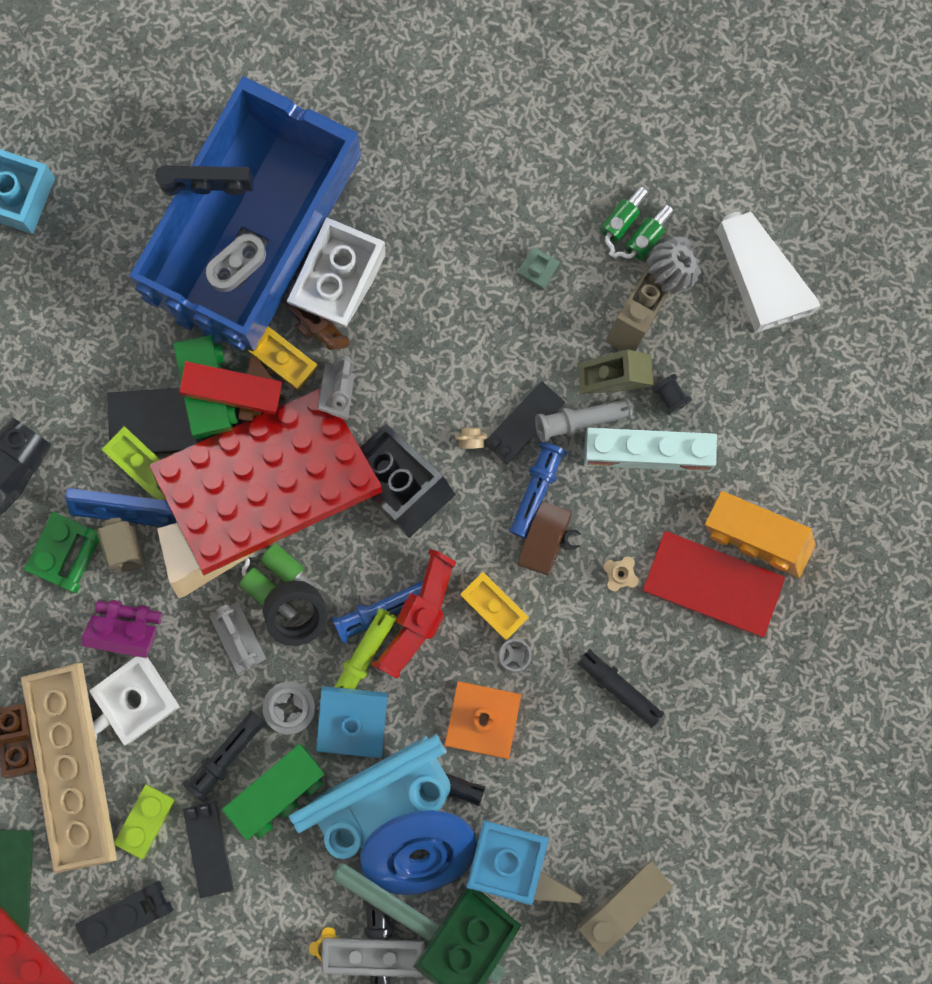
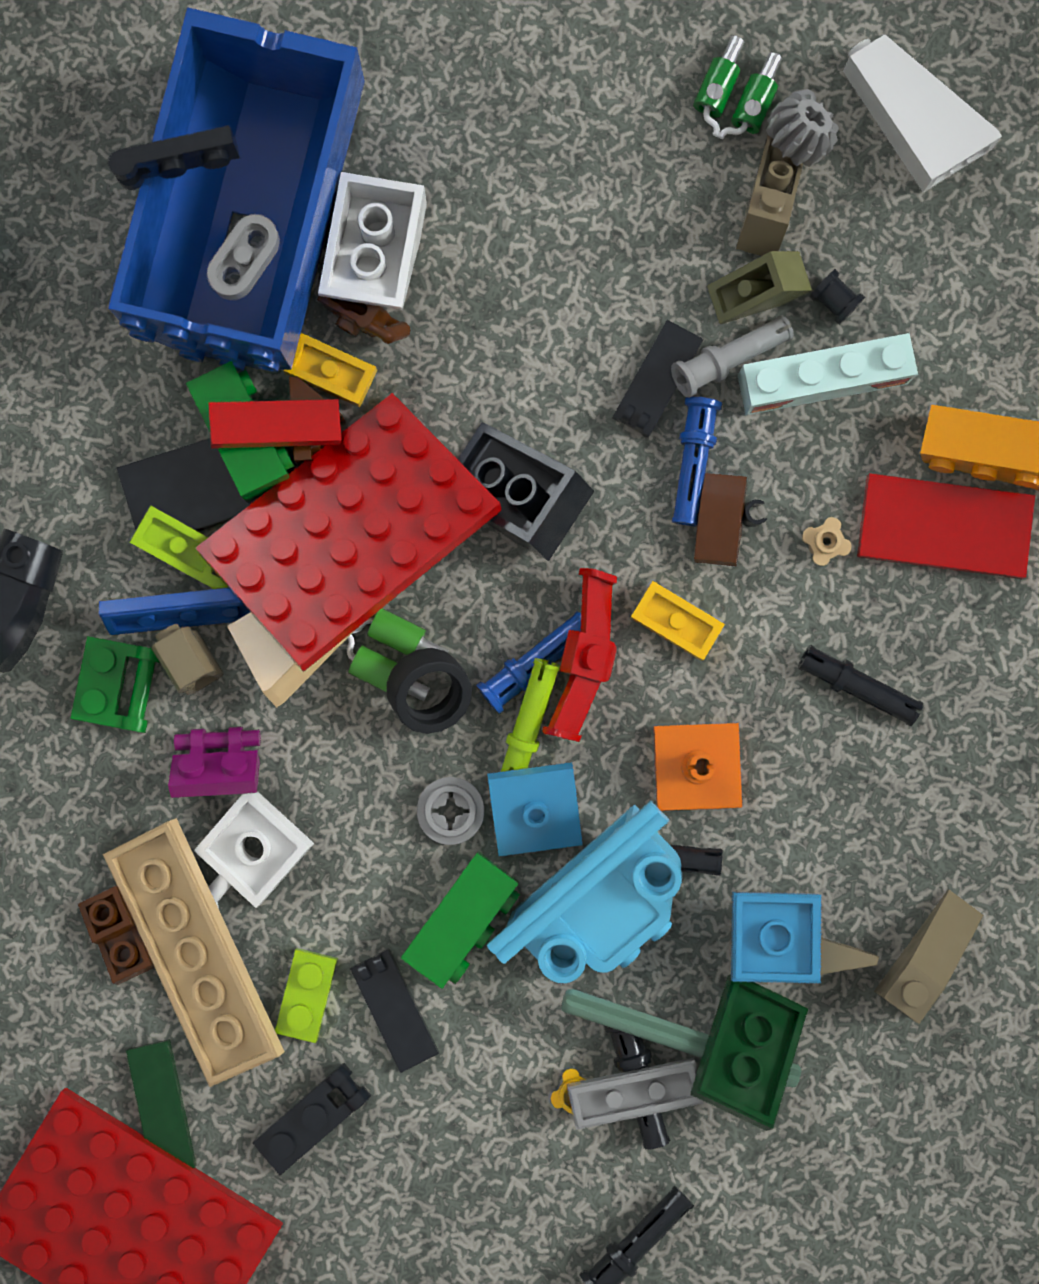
camera: 10 degrees left, 5 degrees up
black pin [182,710,266,803] -> none
light grey hinge [209,601,267,674] -> none
light grey hinge [317,355,355,420] -> none
blue piece [360,810,477,895] -> none
tan plate [455,427,487,449] -> none
light grey wheel [498,639,532,673] -> none
sand green tile [517,247,560,291] -> none

